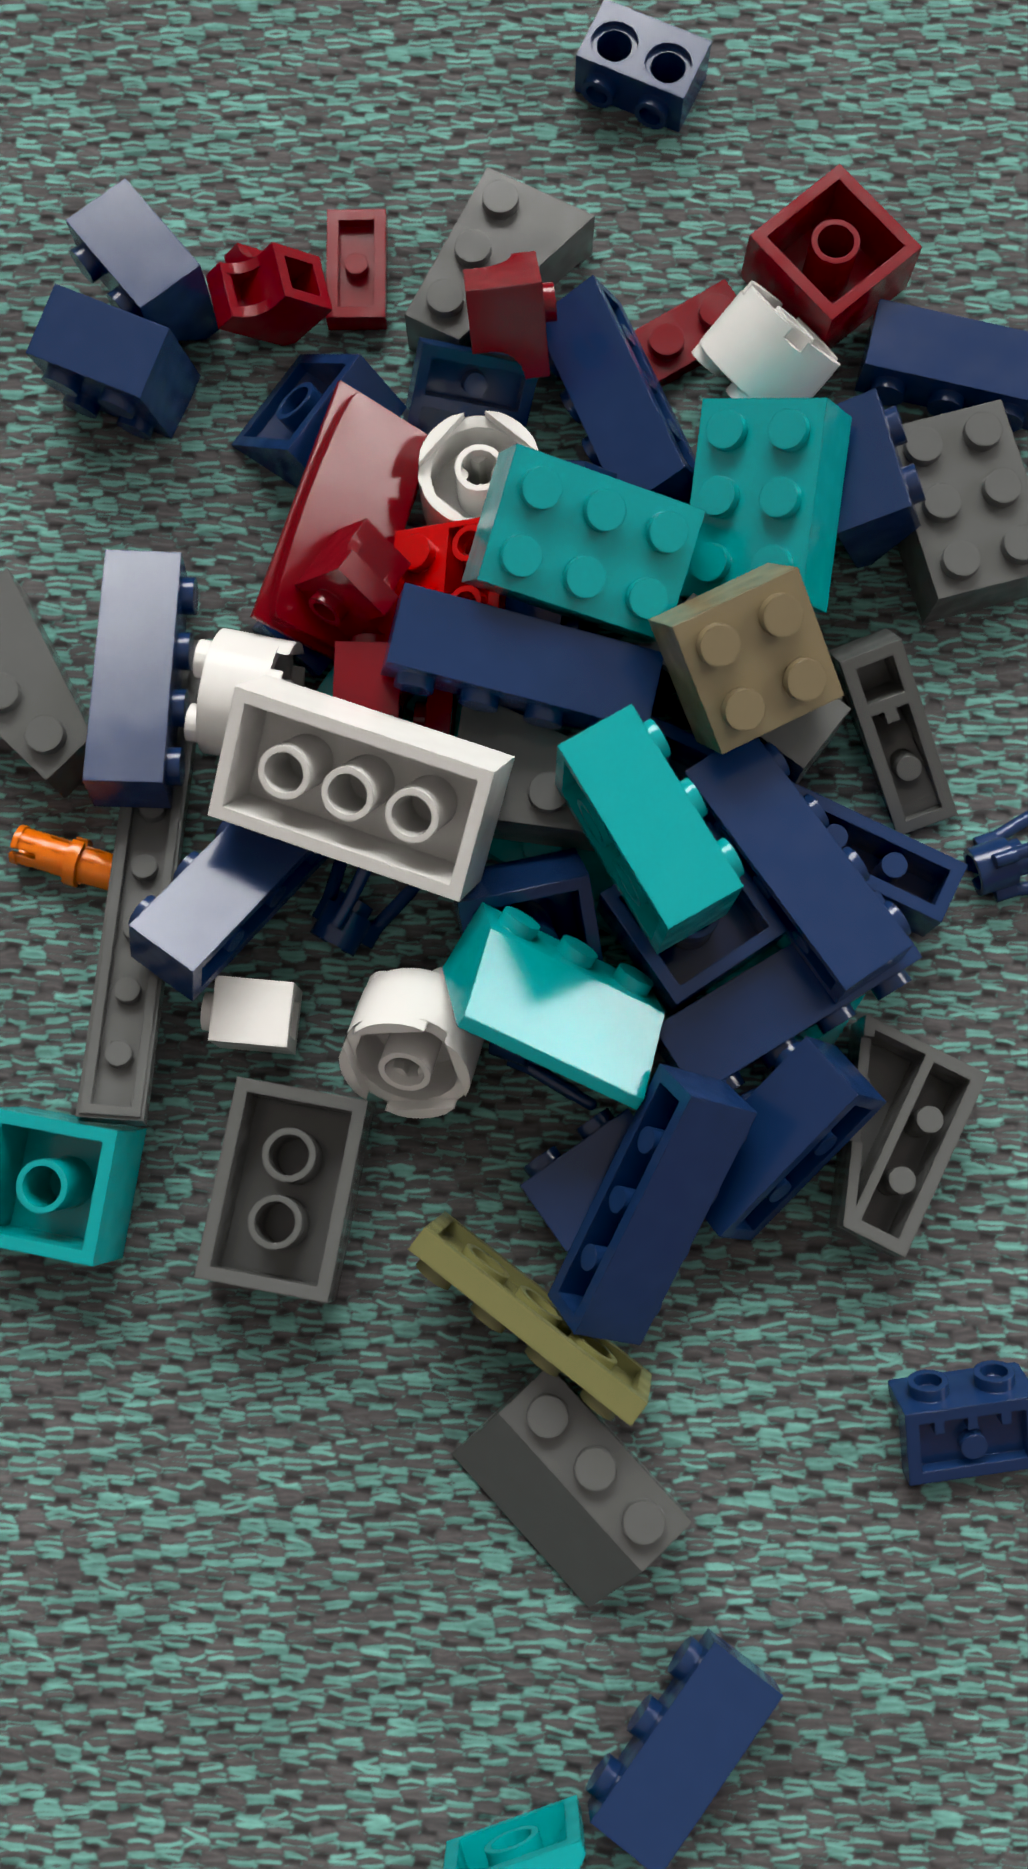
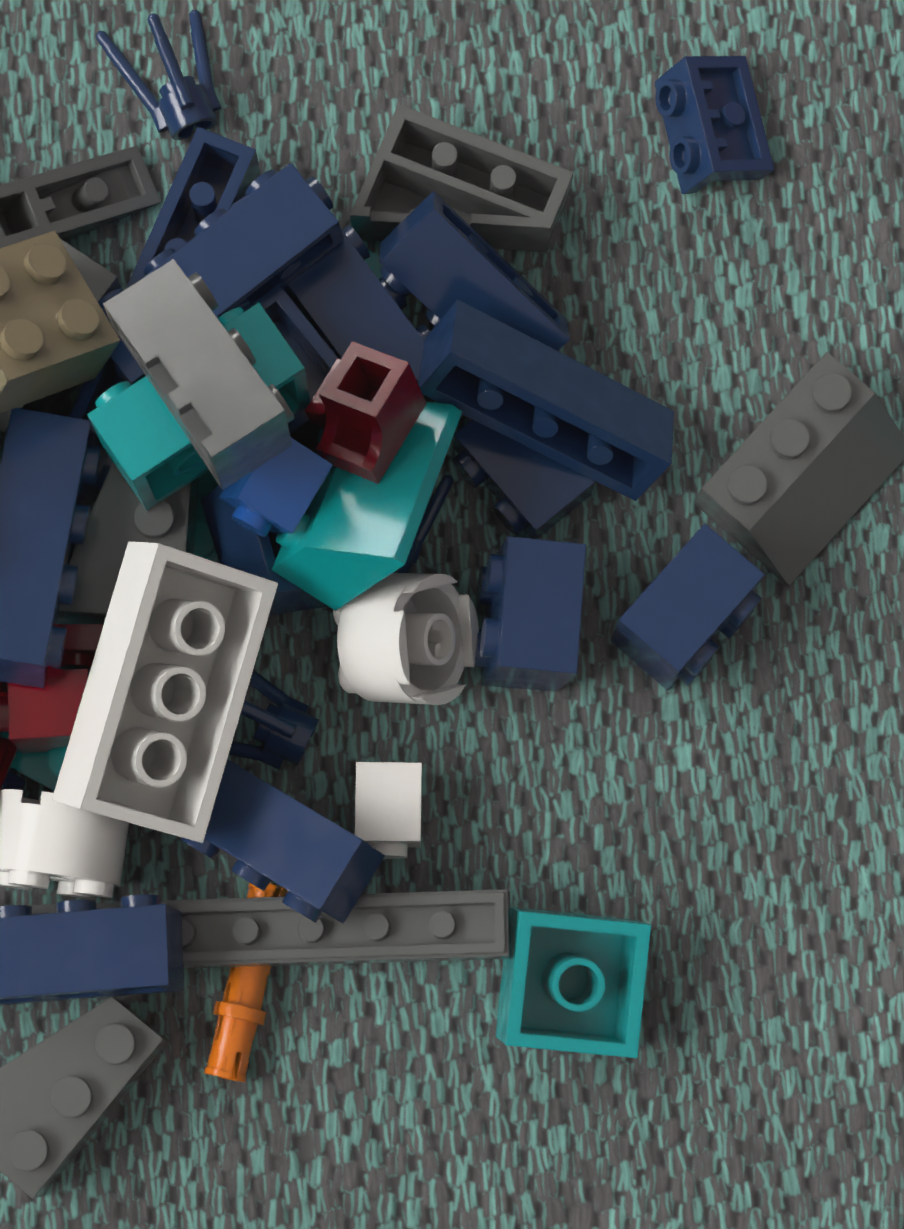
camera: 100 degrees left, 0 degrees up
dark grey brick [194,1076,375,1303] -> none
olive plate [408,1211,652,1426] -> none
none -> wedge [103,259,295,490]
none -> blue brick [219,438,333,537]
none -> dark red brick [305,341,427,484]
none -> dark blue brick [474,536,586,692]
none -> dark blue brick [610,523,765,691]

